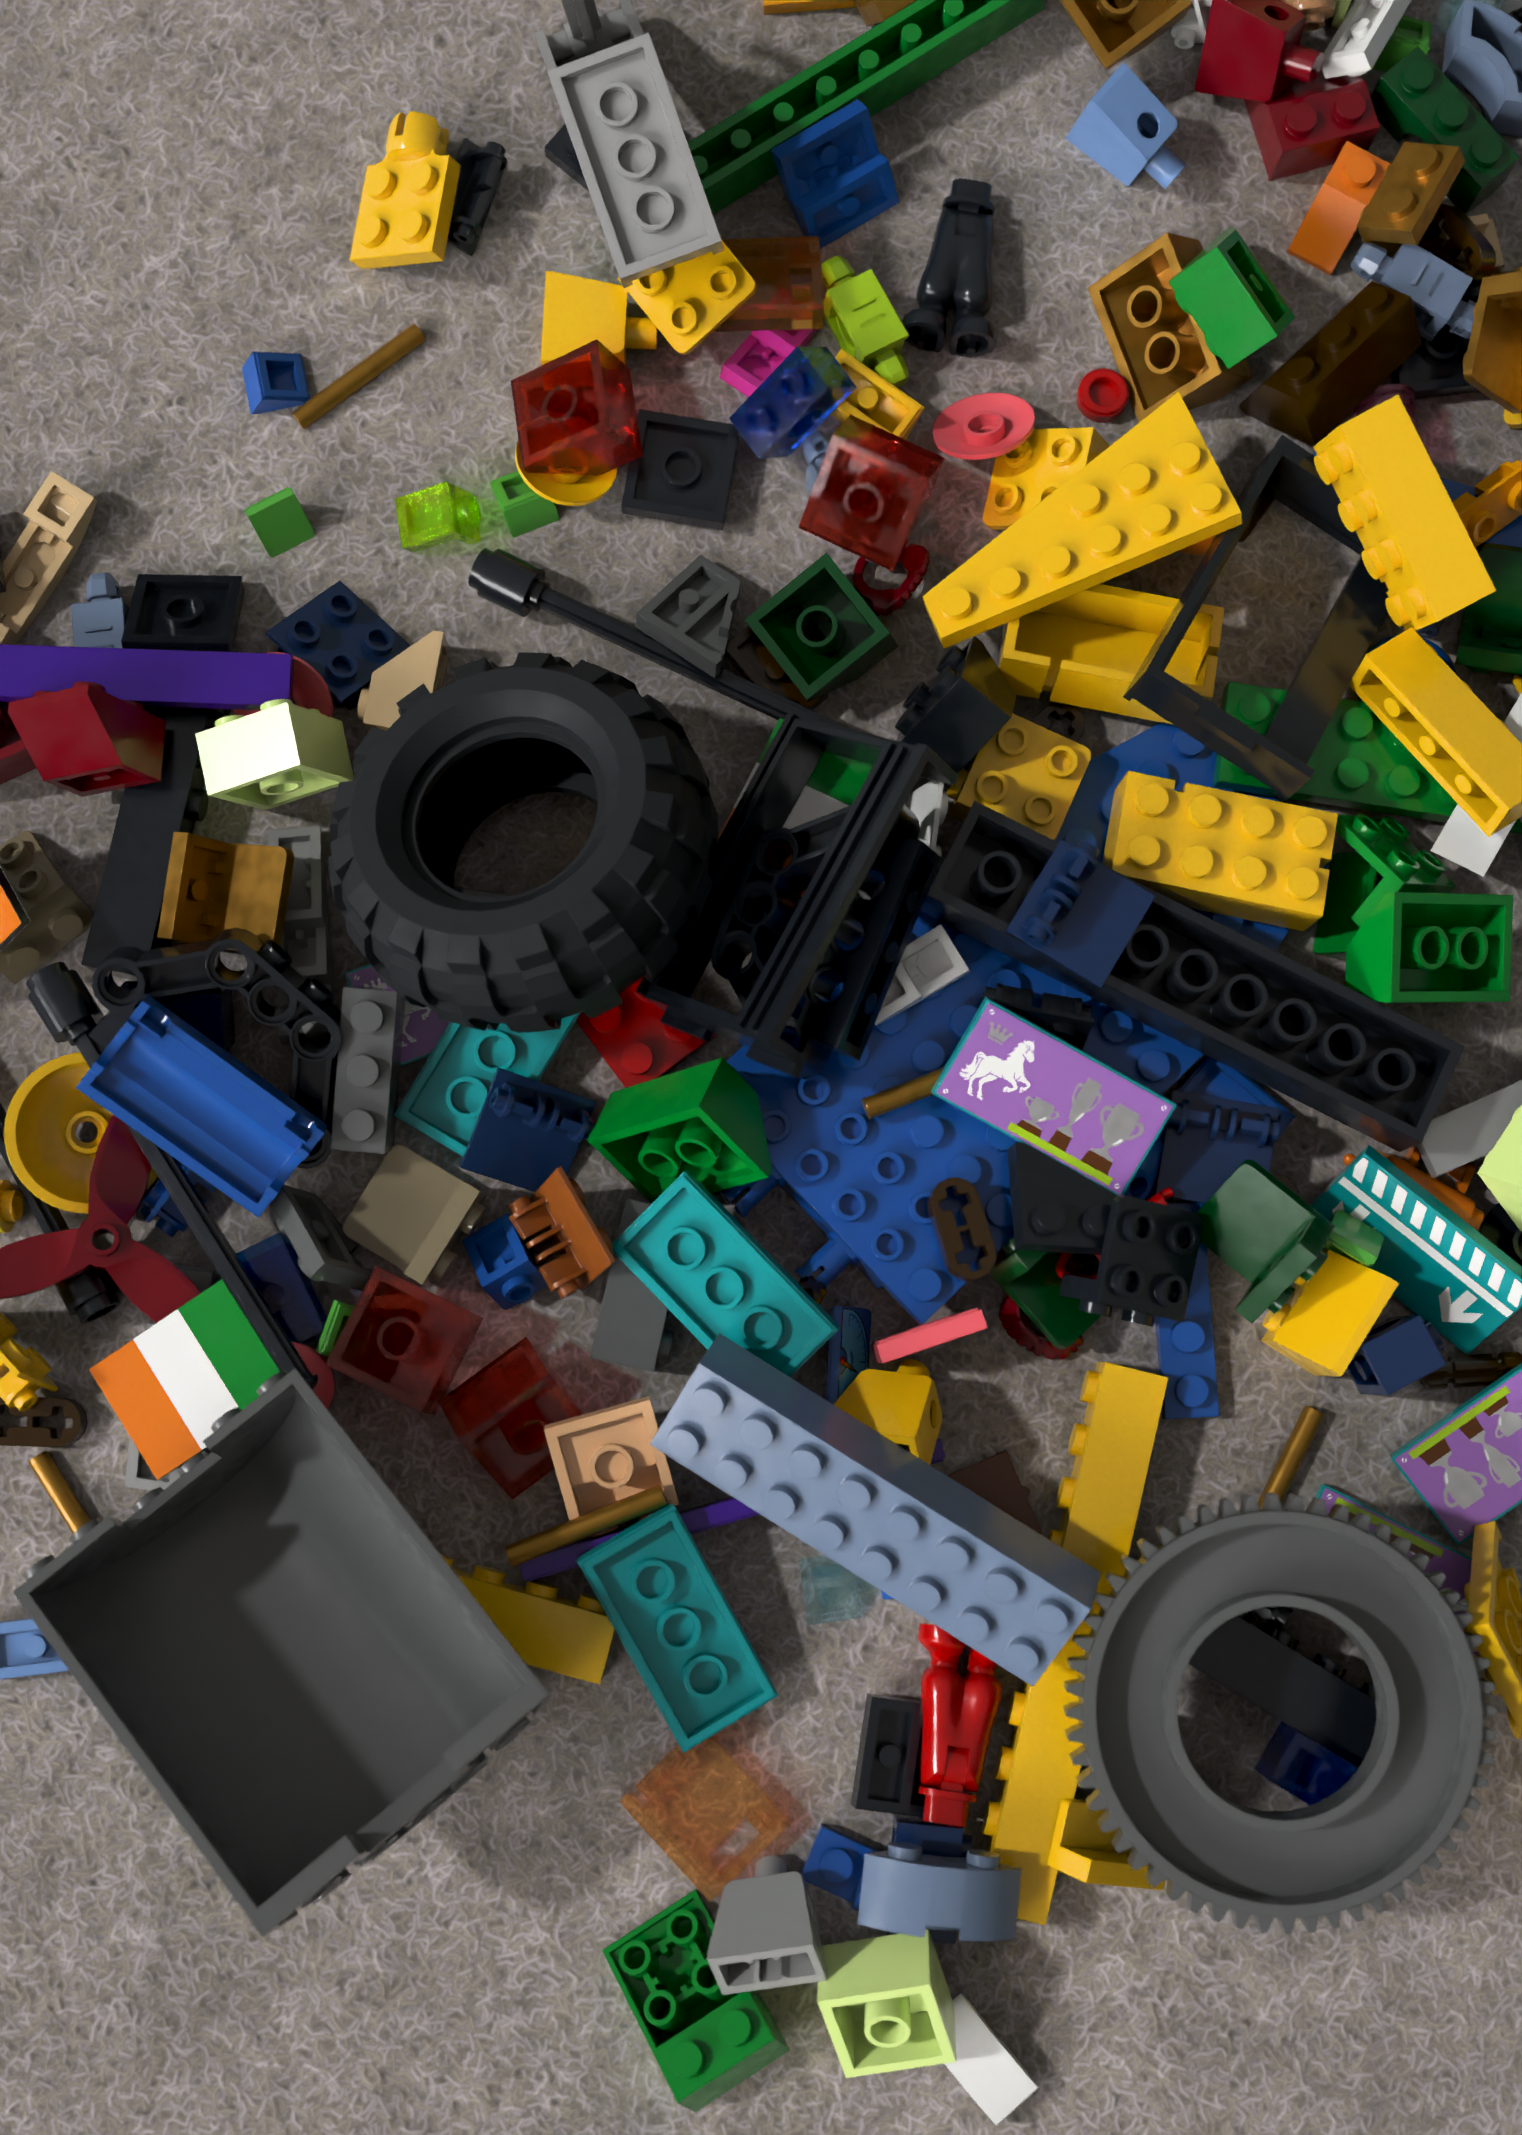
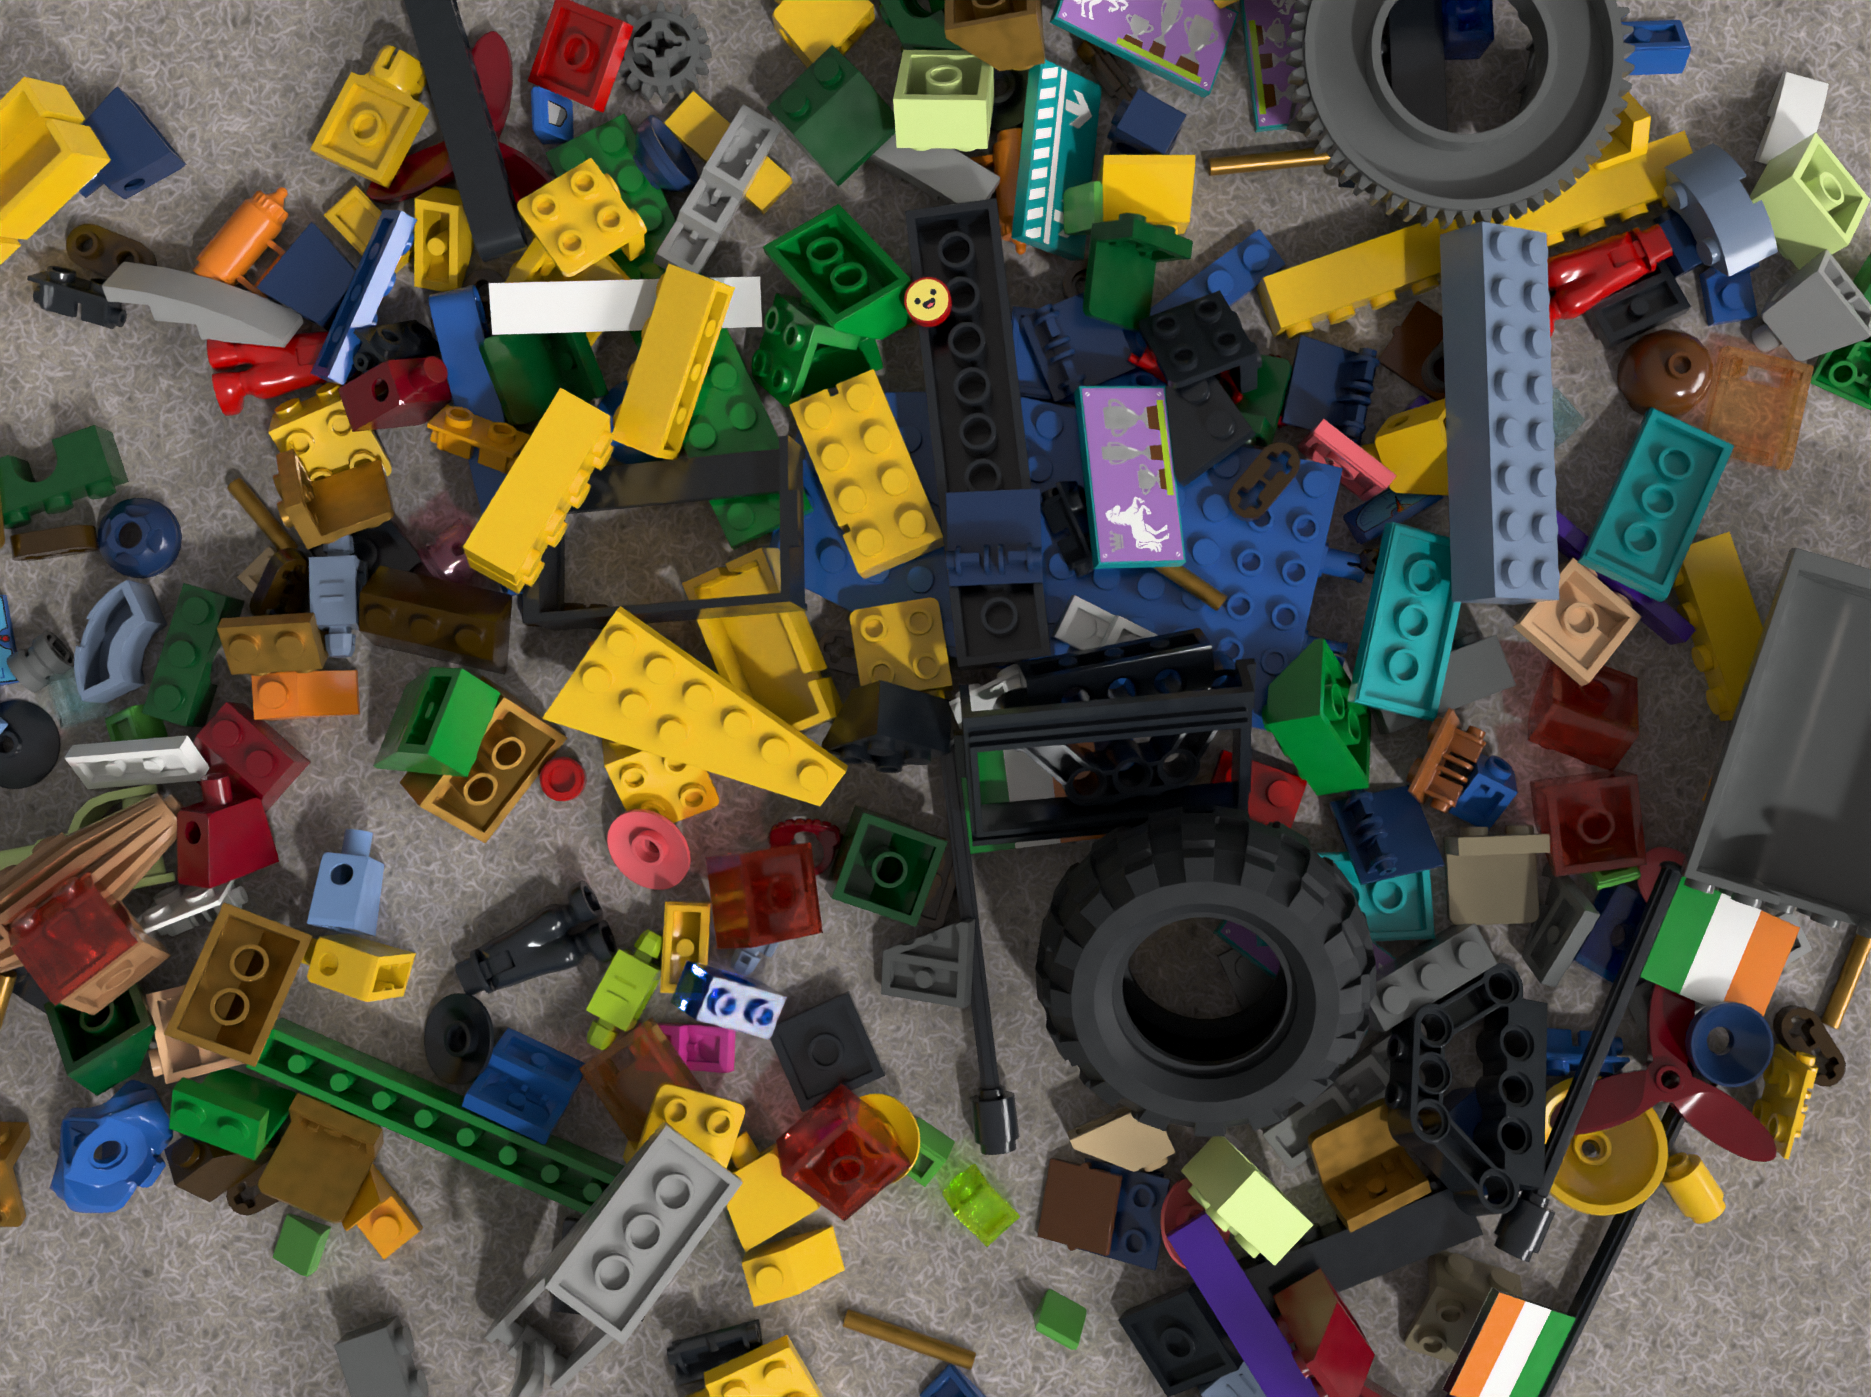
camera: 120 degrees left, 5 degrees up
blue gear [76,994,327,1218] -> none
pearl gold bar [505,1484,668,1567] -> none
none -> yellow torso [301,934,416,1002]
none -> black dish [424,993,494,1085]
none -> yellow slope [741,1225,845,1307]
none -> light yellow tile [904,277,952,327]
none -> reddish brown piece [1037,1158,1122,1256]
none -> dark blue hinge [1281,335,1380,445]
none -> reddish brown cylinder [1617,329,1713,418]
none -> blue slope [1621,20,1691,75]
none -> dark blue piece [1685,1001,1774,1087]

